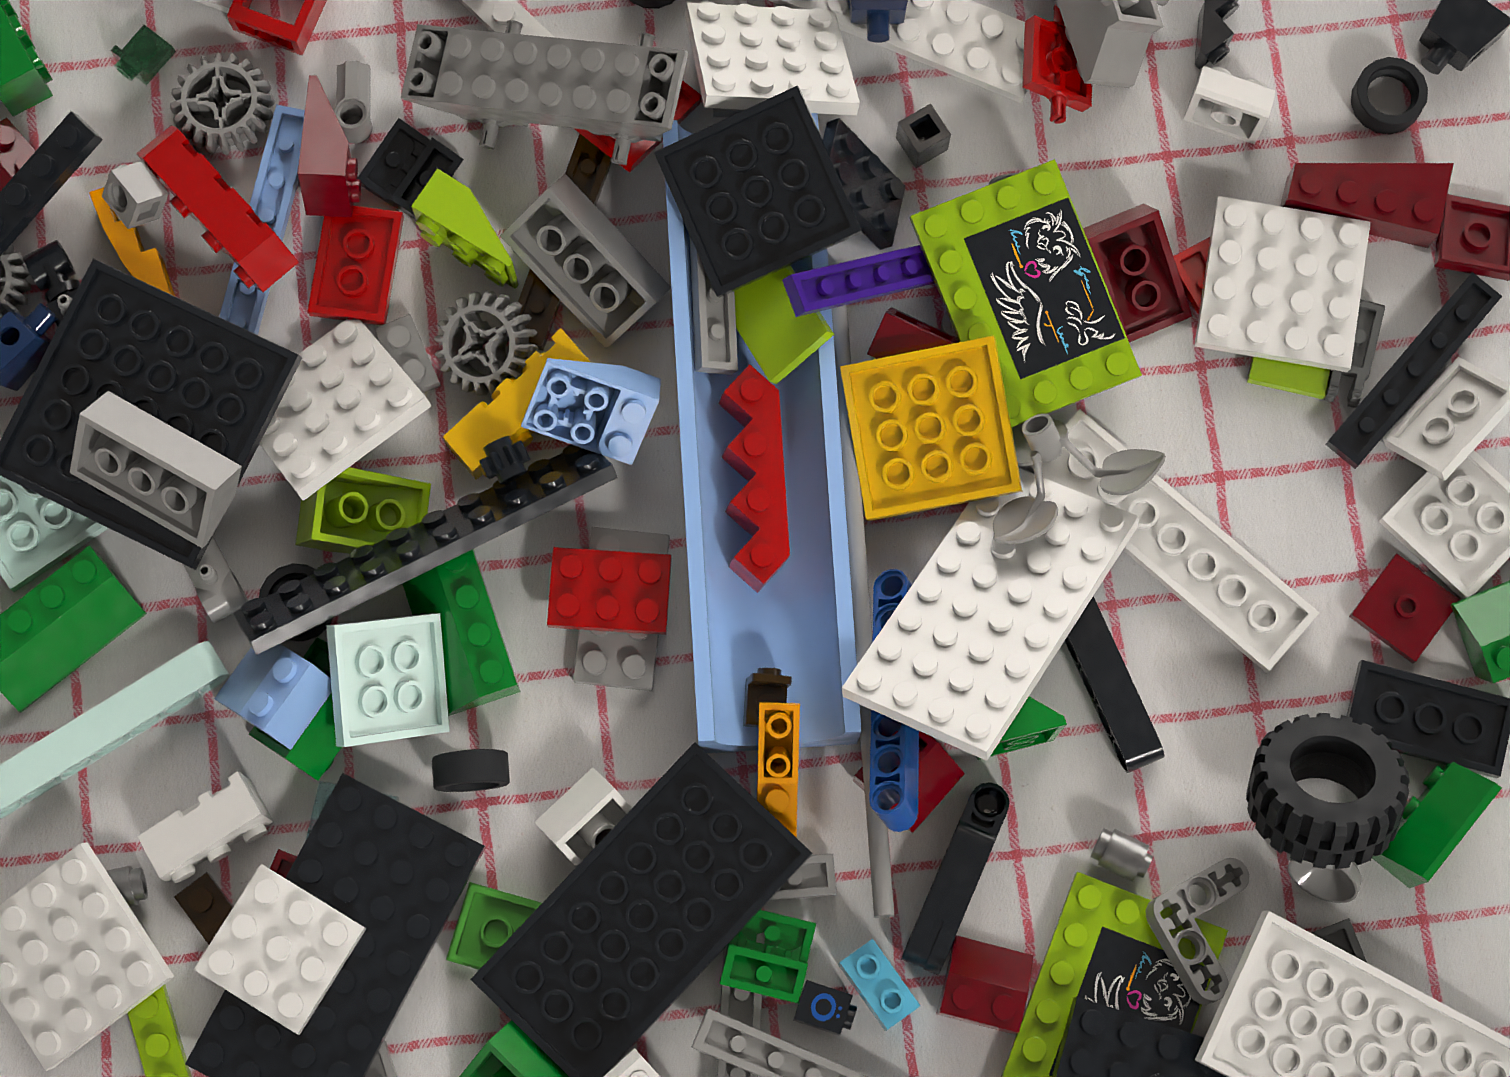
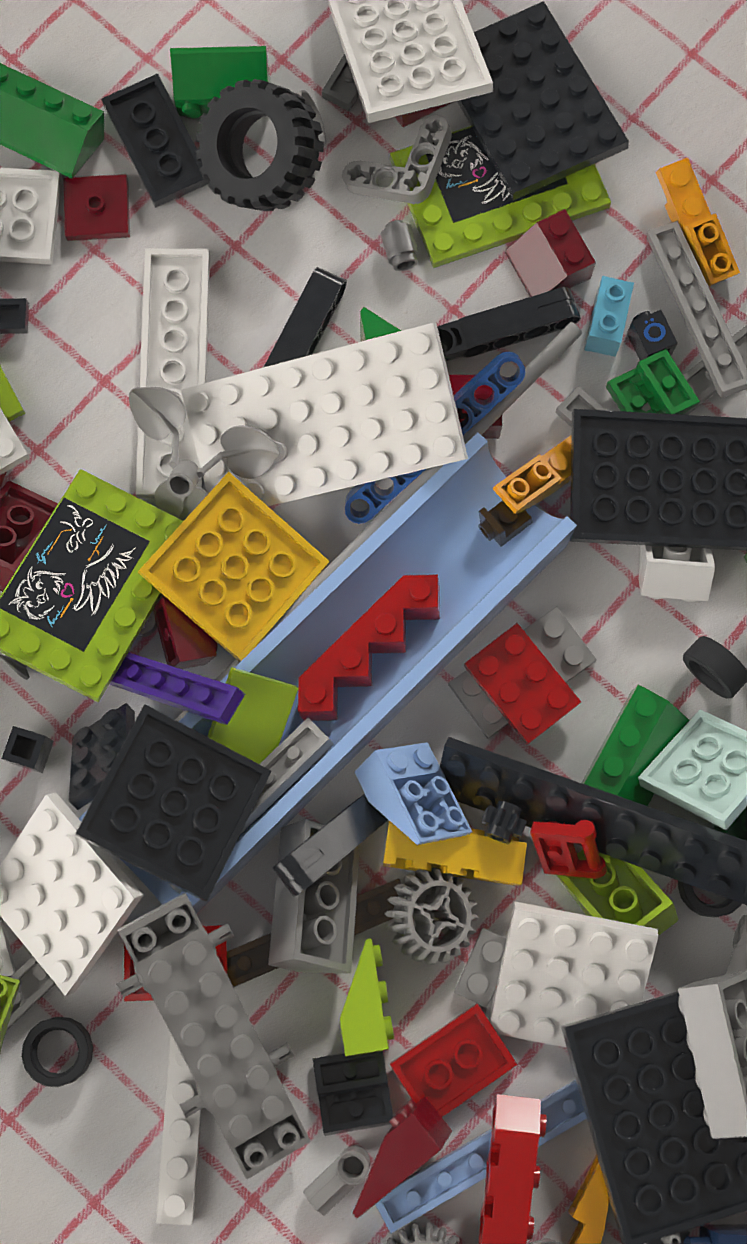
camera: 130 degrees left, 0 degrees up
none -> piece [272,794,388,897]
none -> red plate [530,820,607,879]

